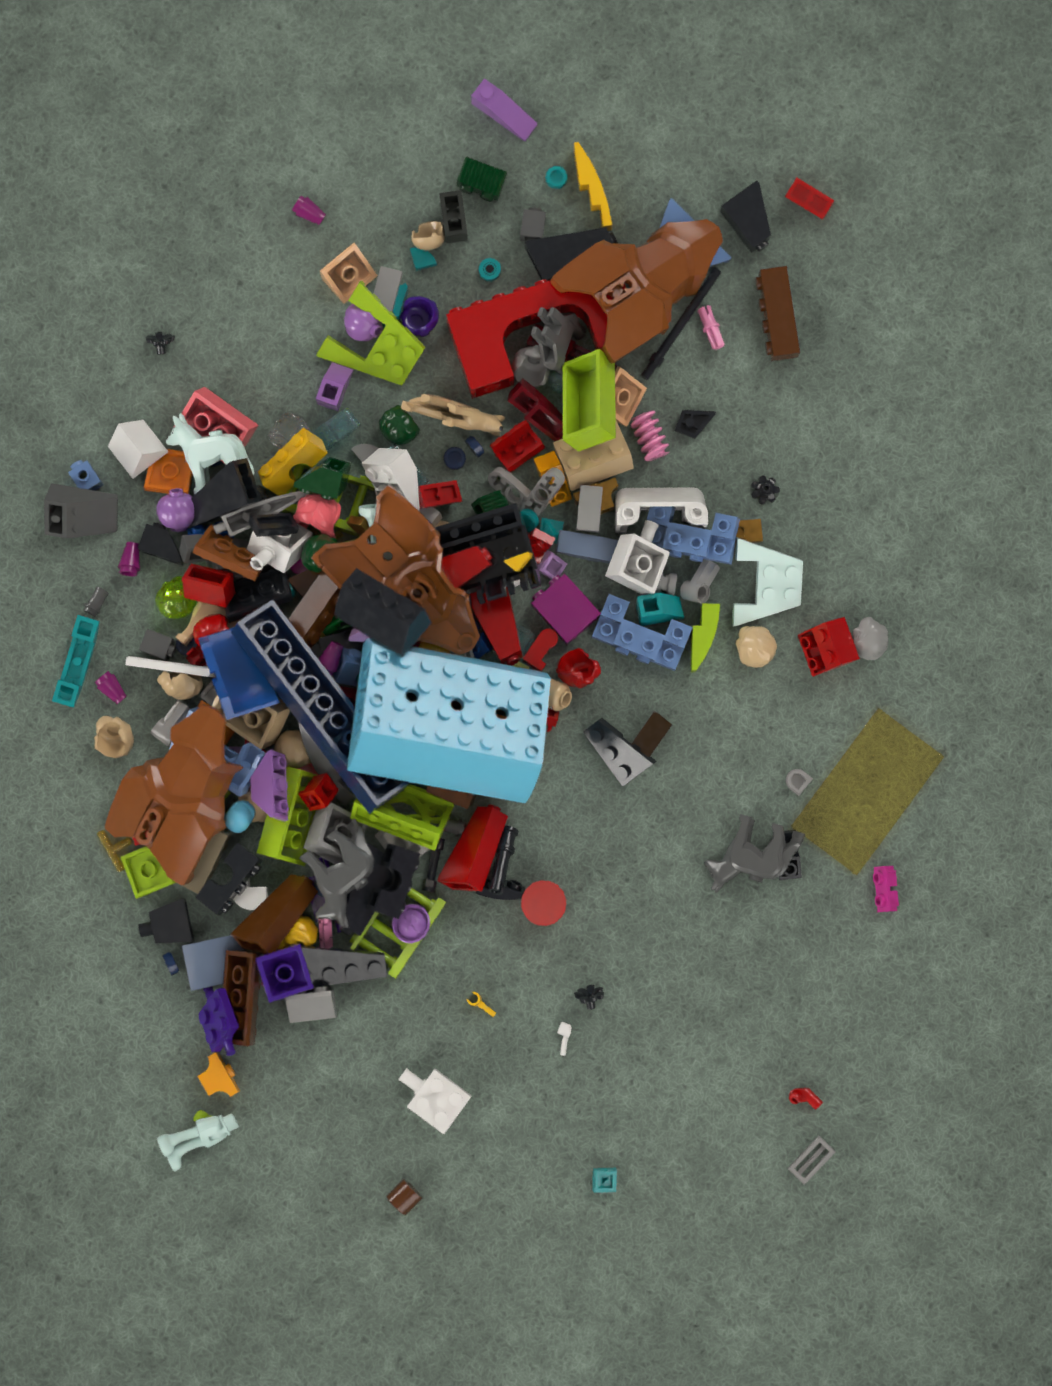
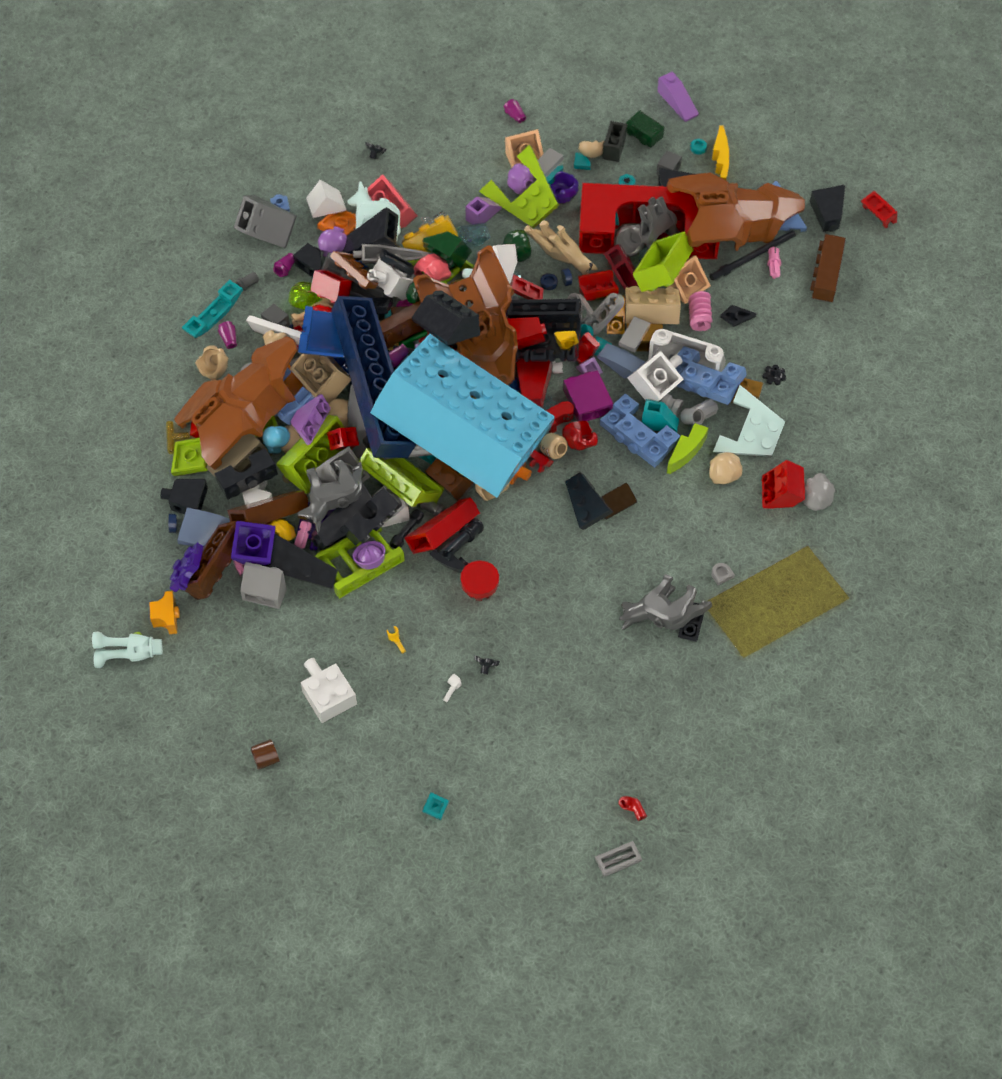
camera: 25 degrees right, 25 degrees down
dark pink hinge [873,866,899,912] -> none

